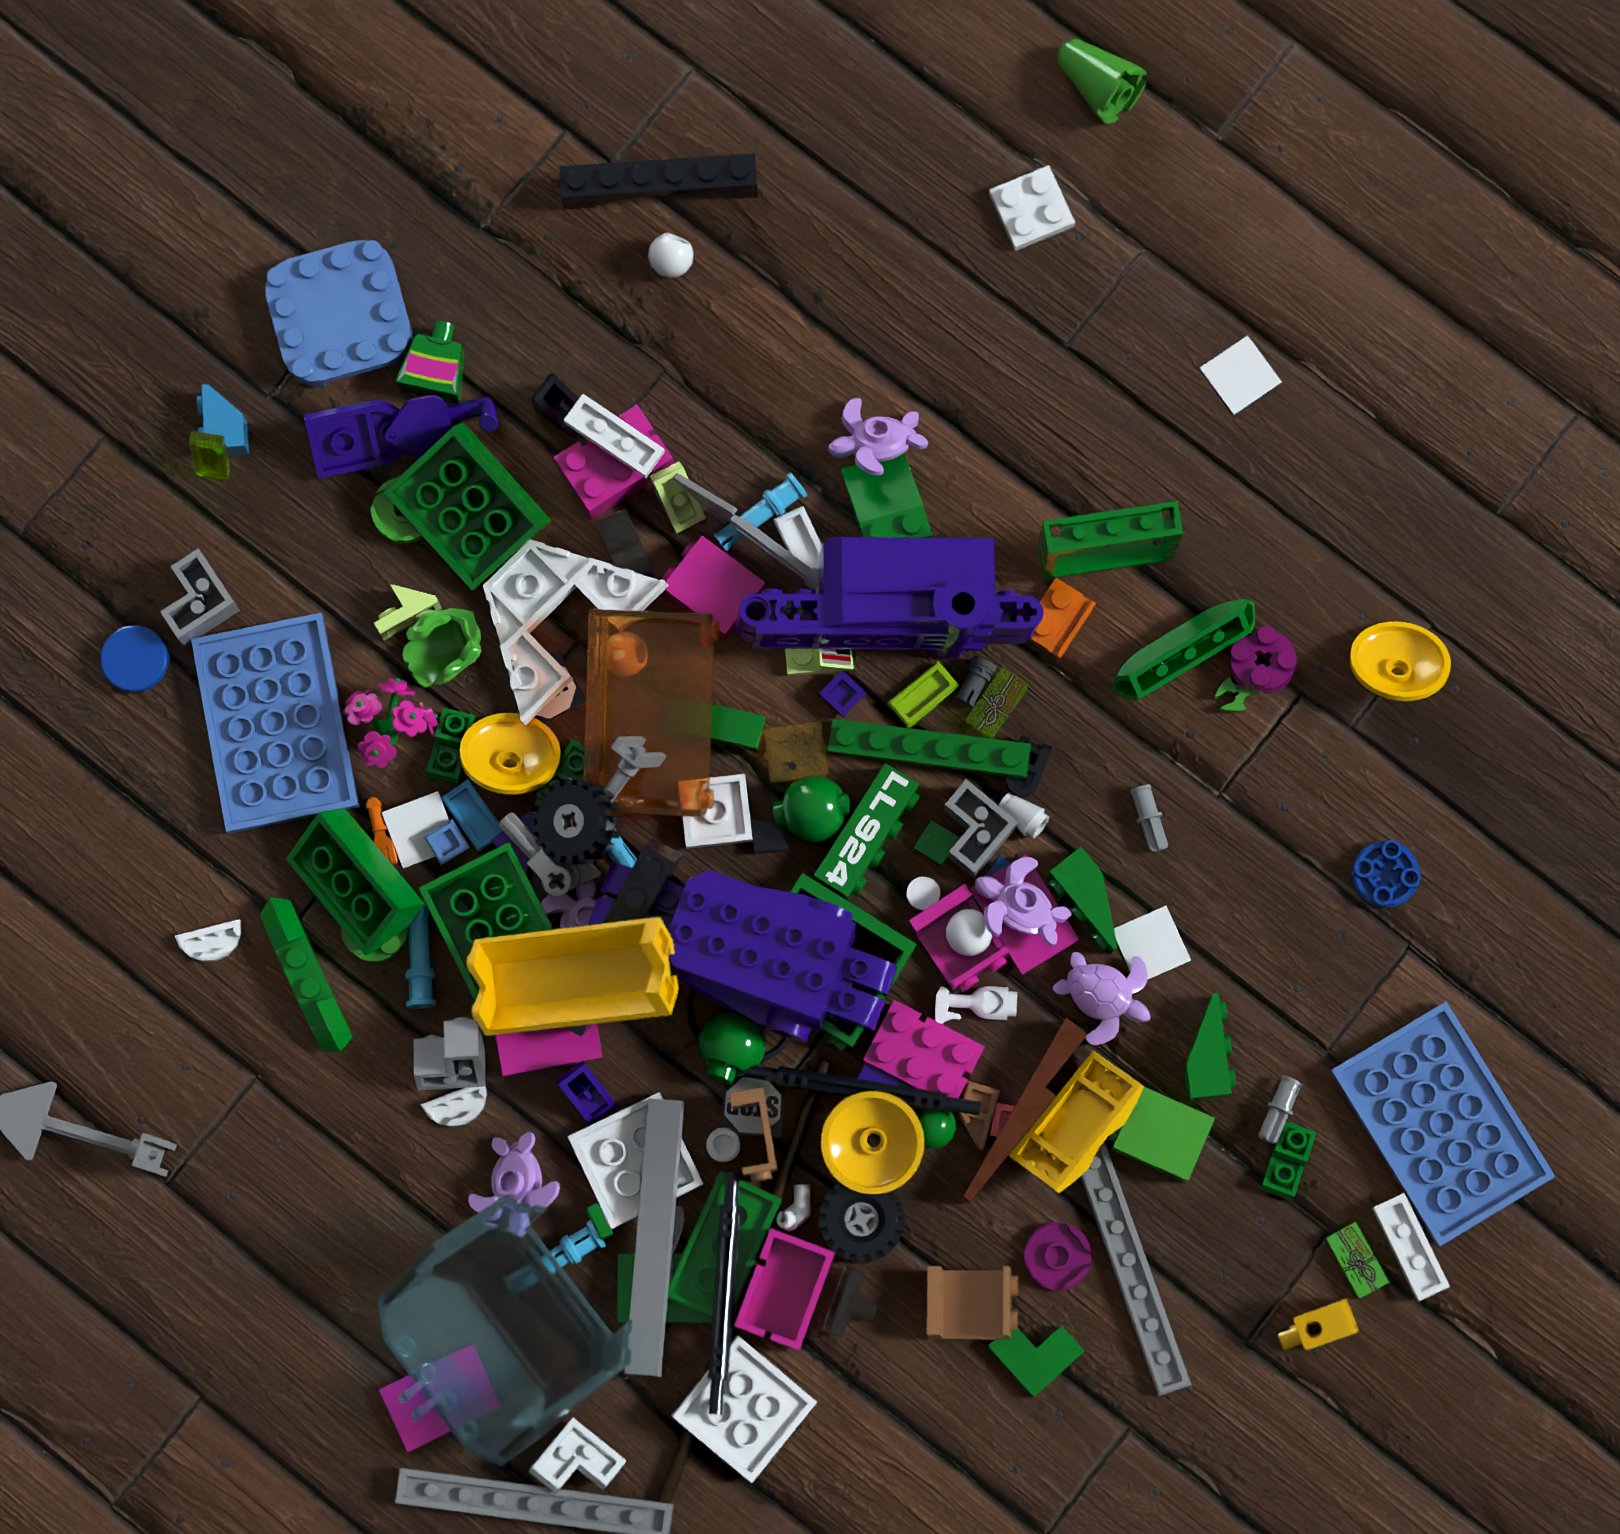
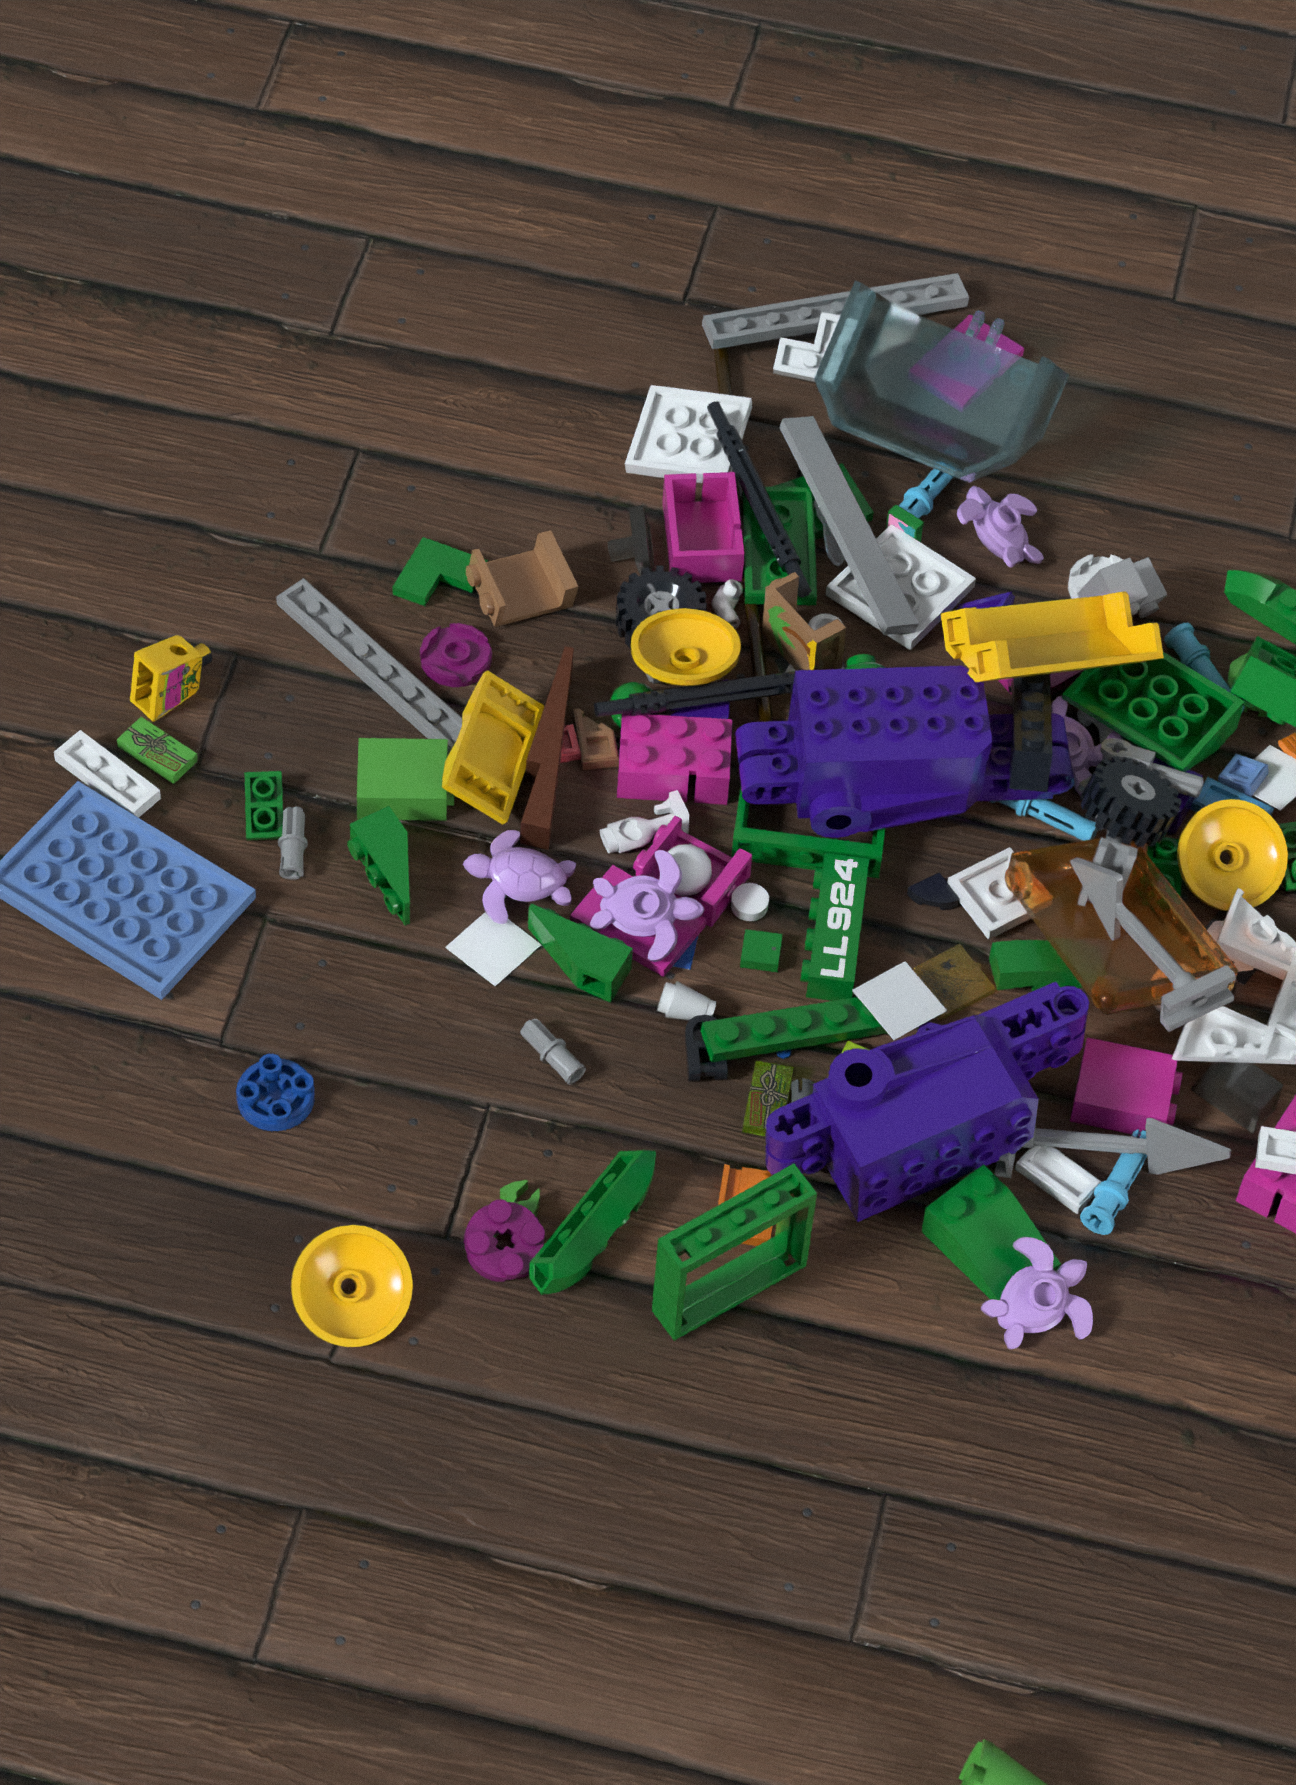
camera: 150 degrees right, 25 degrees down
yellowish green slope [650,461,706,533] -> none
green brick [773,775,851,842] -> none
light grey brick [943,779,1018,879] -> none
white plate [989,165,1075,251] -> none
white sticker [1200,335,1282,415] -> none
none -> white sticker [852,962,947,1040]
none -> light grey piece [1070,857,1236,1032]

